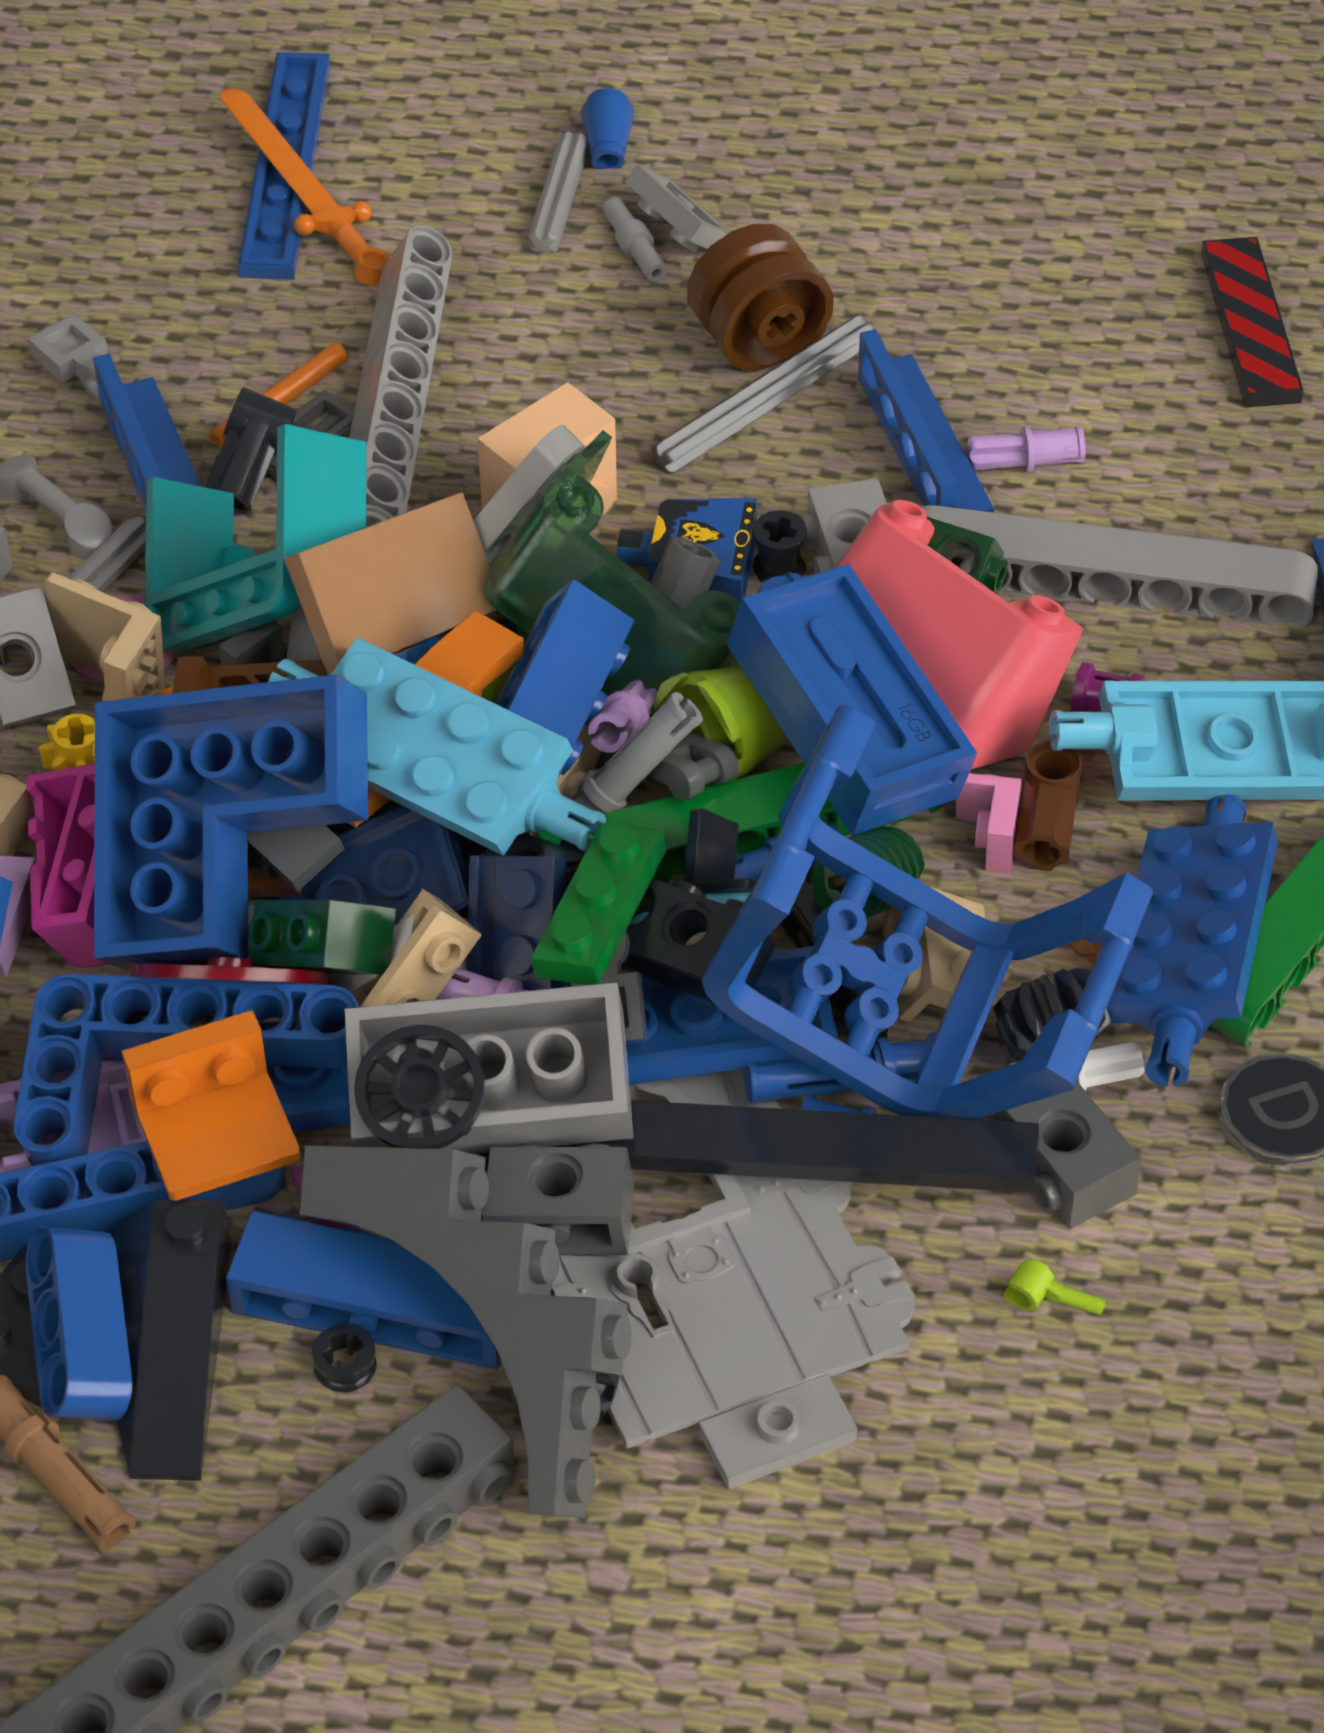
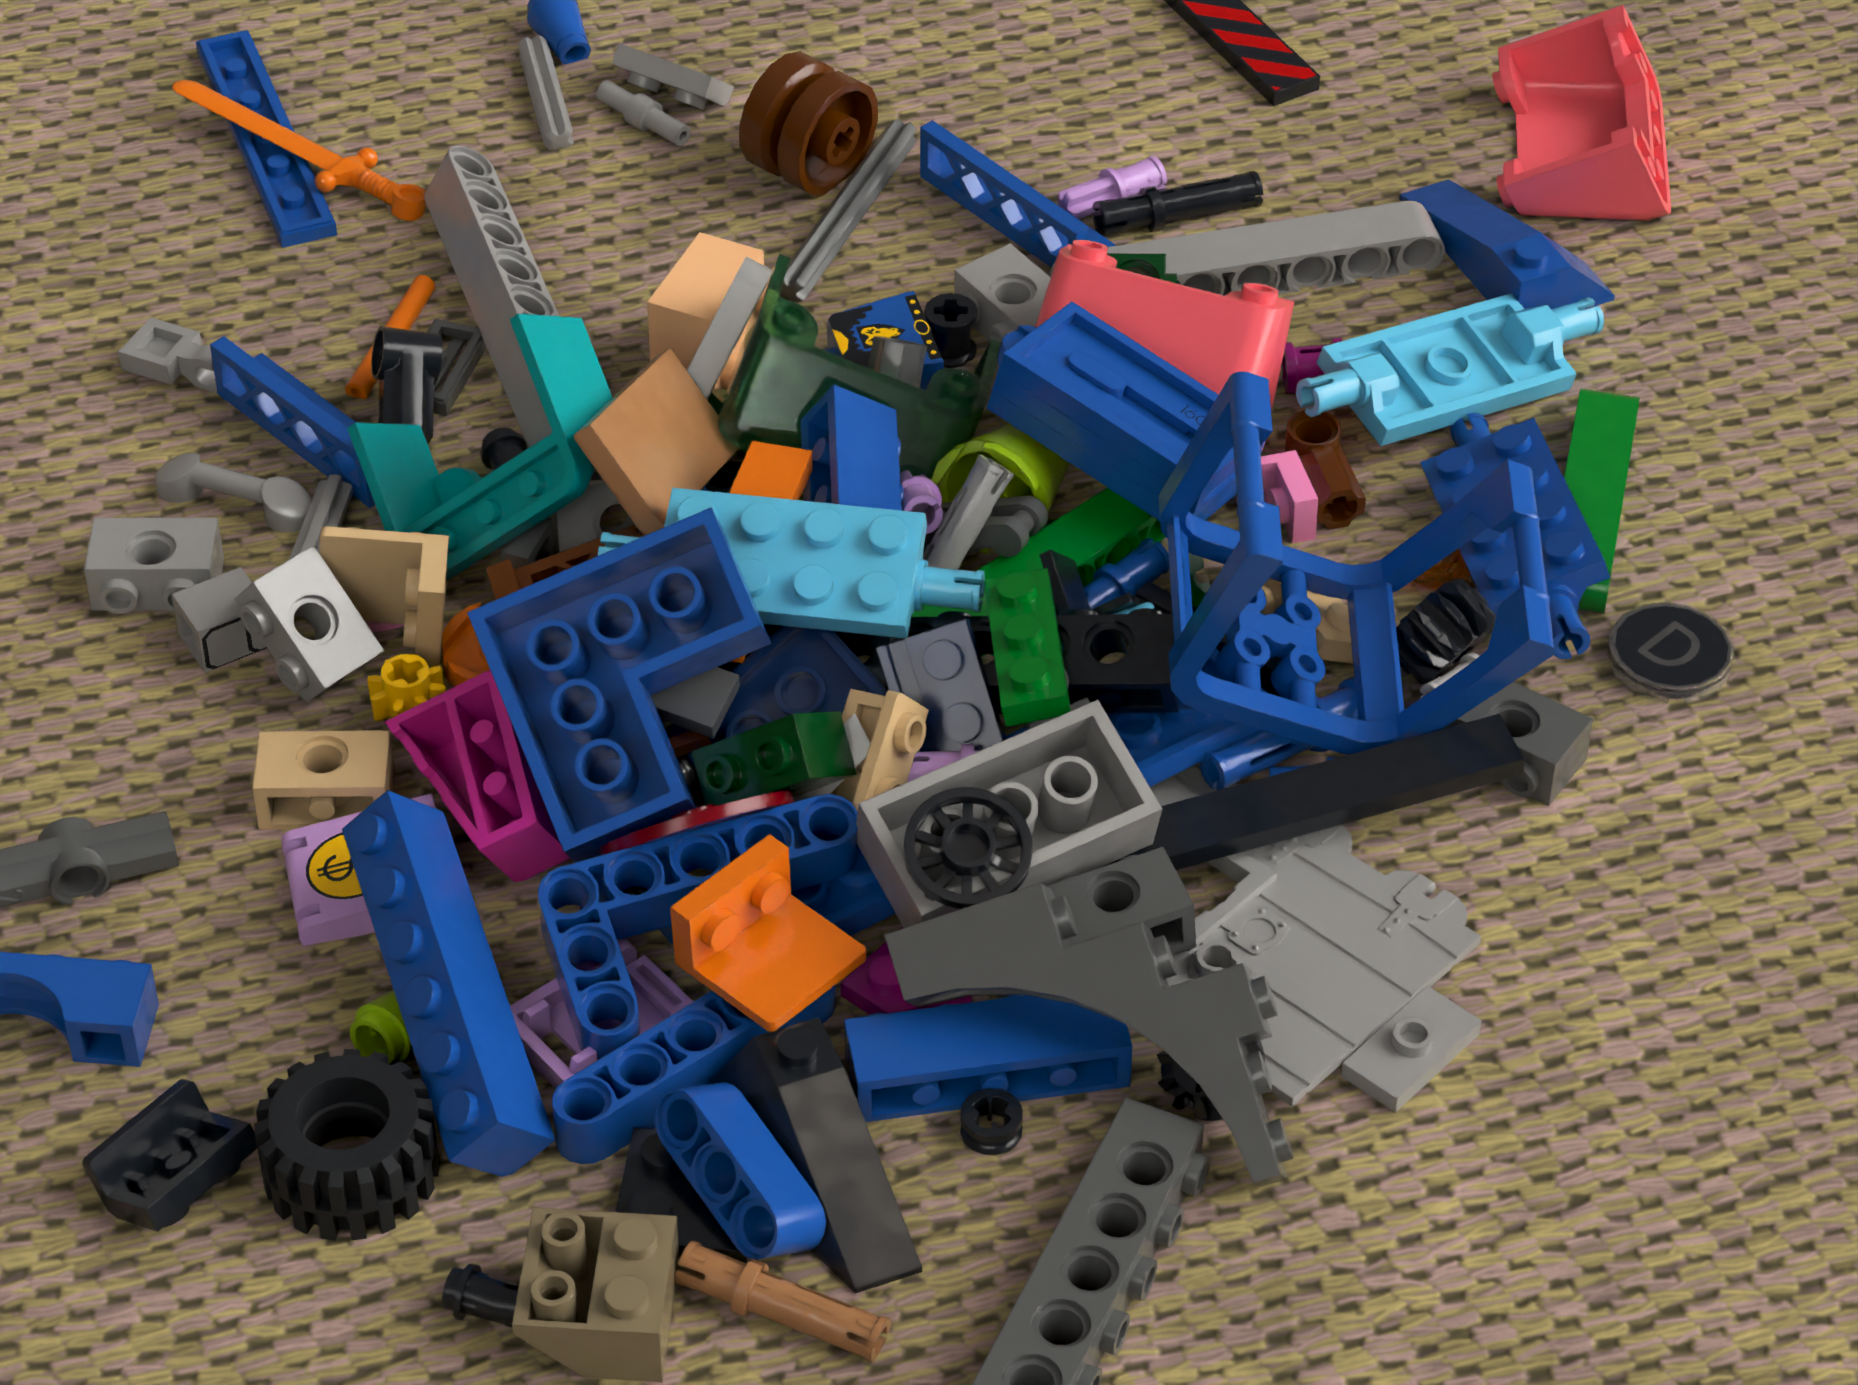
camera: 25 degrees left, 5 degrees down
lime hand [1003,1259,1106,1316] -> none
none -> black pin [1092,171,1263,237]

